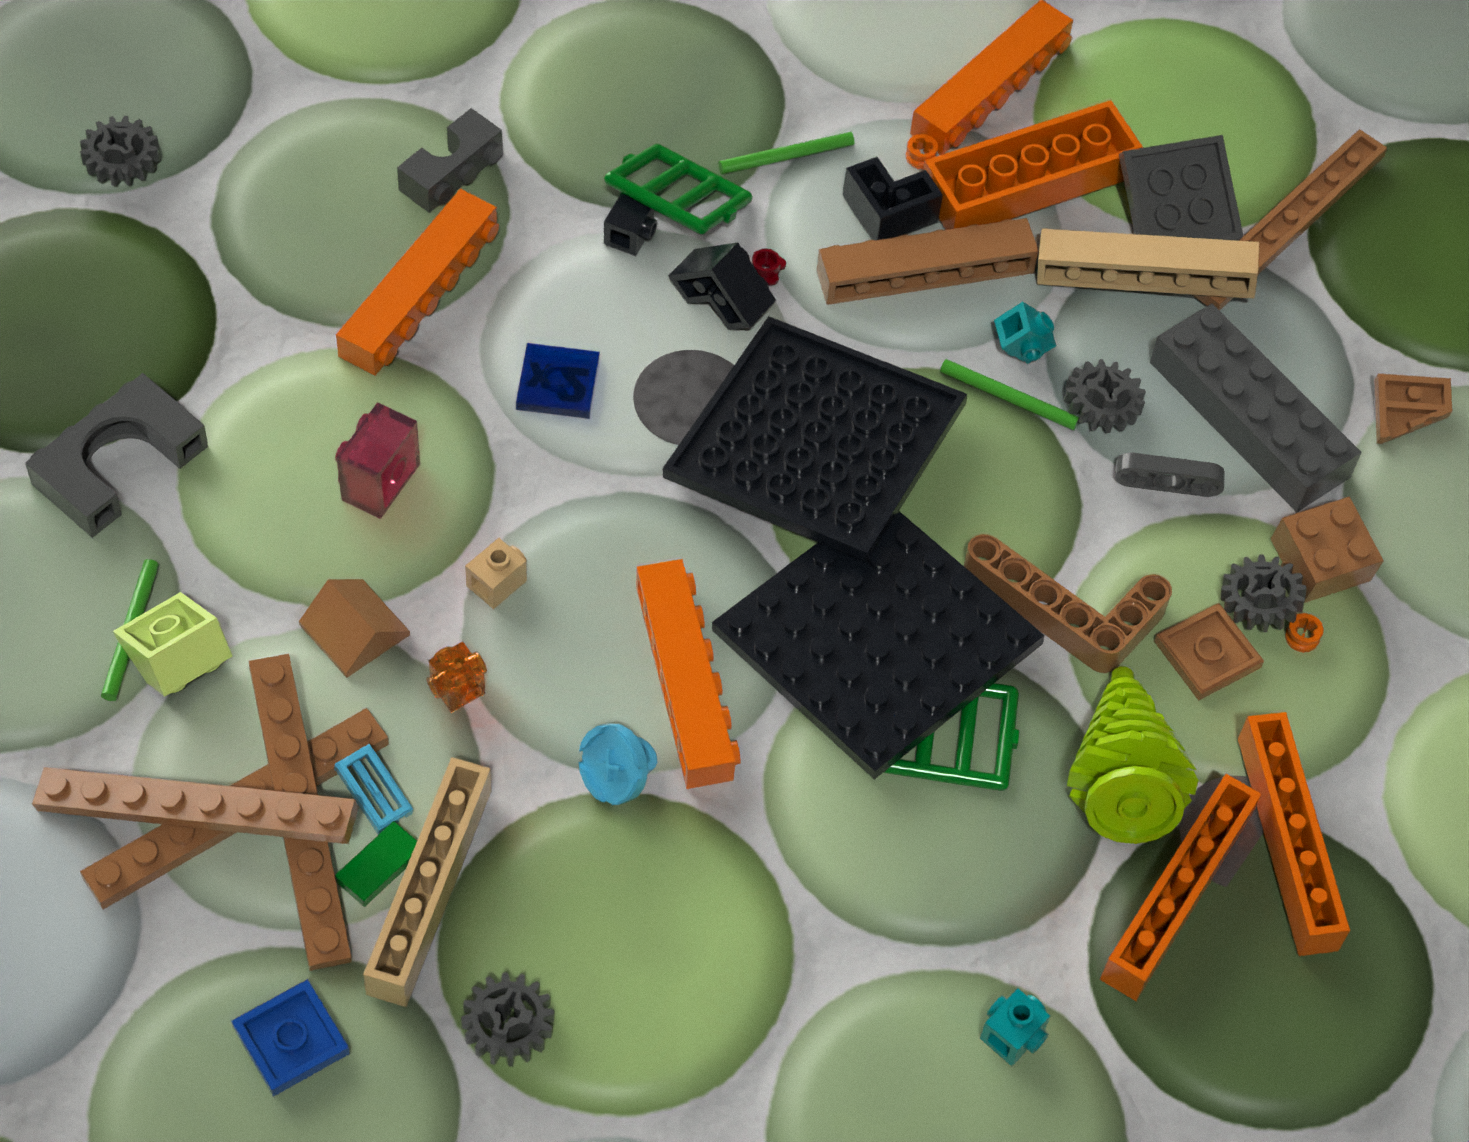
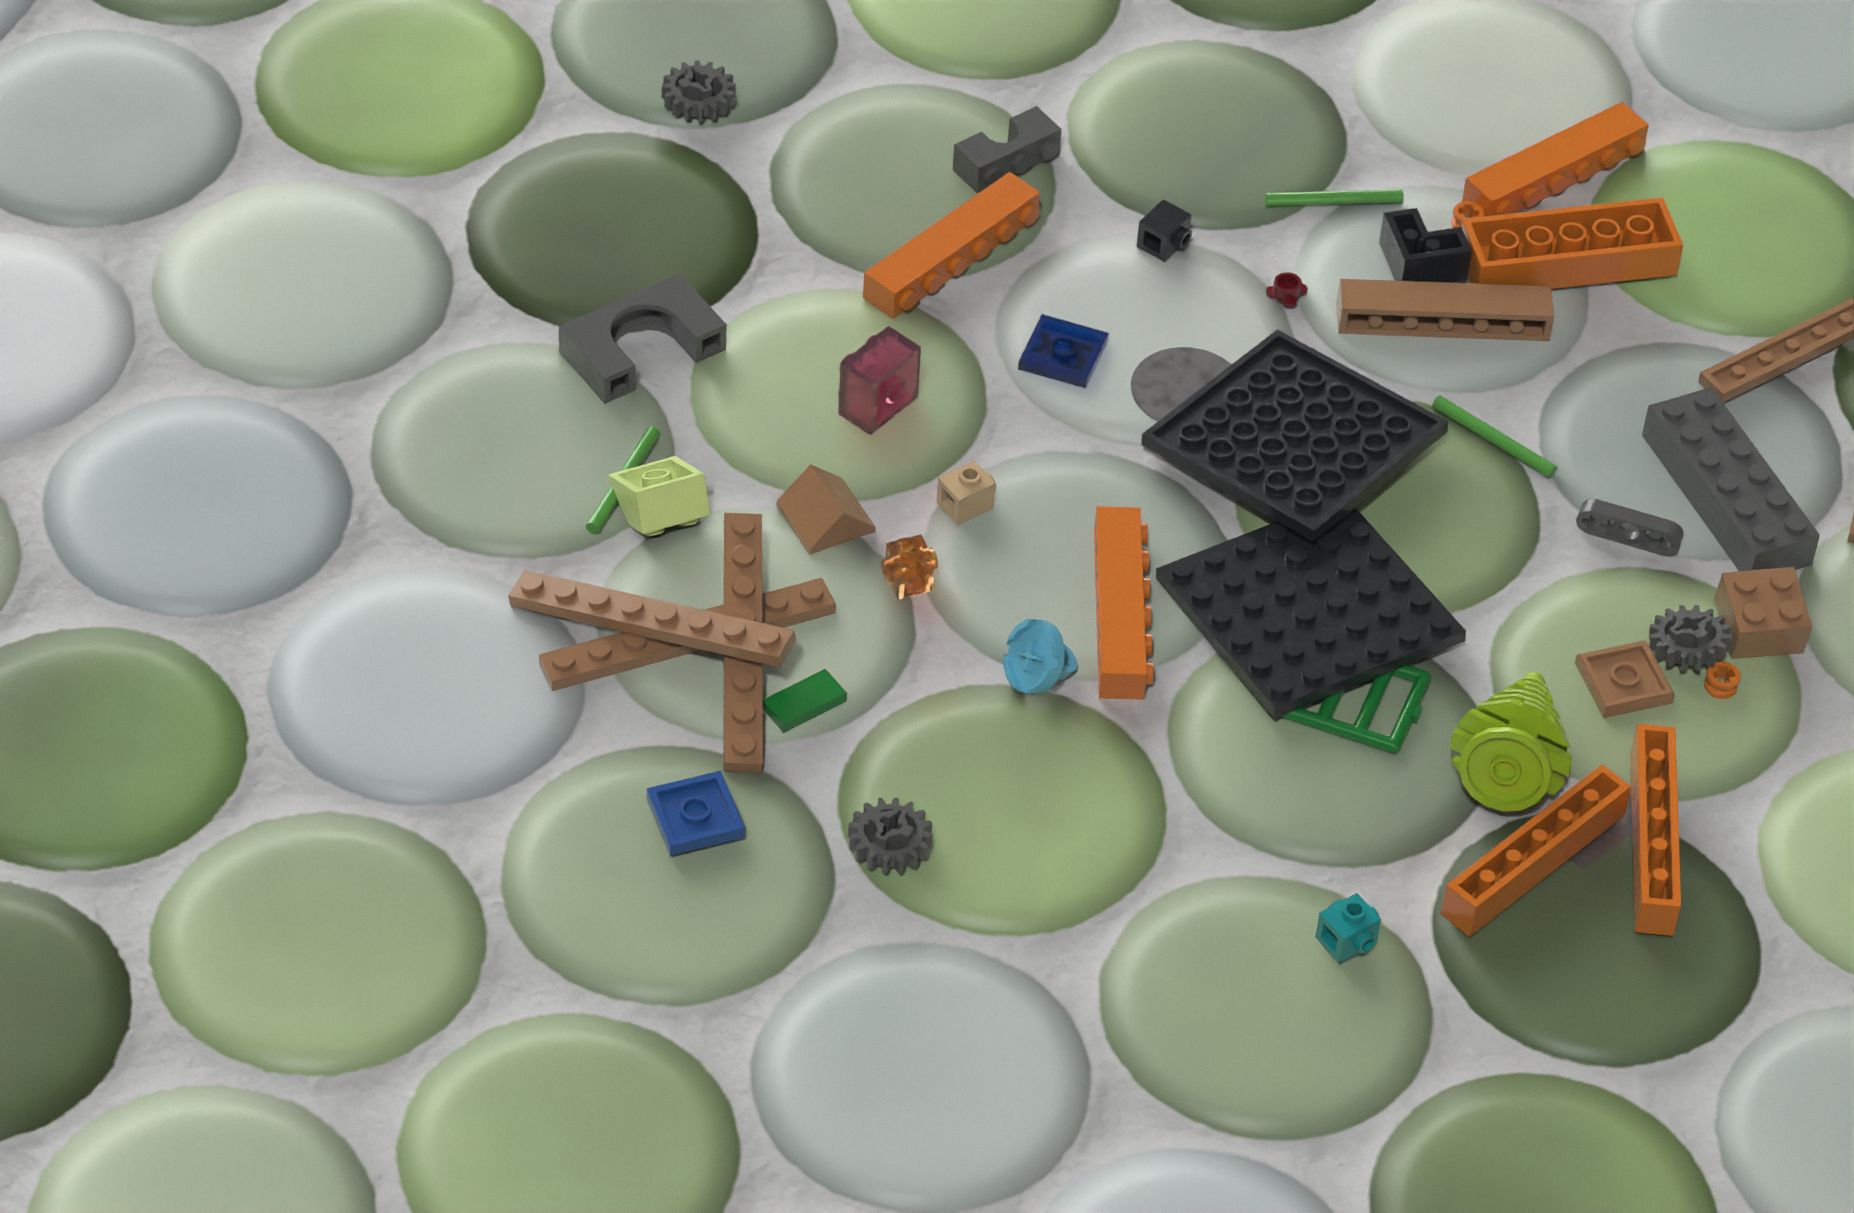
camera: 15 degrees right, 10 degrees down
medium azure tile [334,744,414,834] -> none
tan brick [363,757,492,1007] -> none
green bar [604,143,753,235] -> none
black brick [668,242,776,330] -> none
medium nougat beam [964,534,1172,673] -> none
teal brick [994,301,1056,364] -> none
tan brick [1037,228,1259,299] -> none
dark grey gear [1064,359,1146,433] -> none
dark grey plate [1119,135,1243,241] -> none

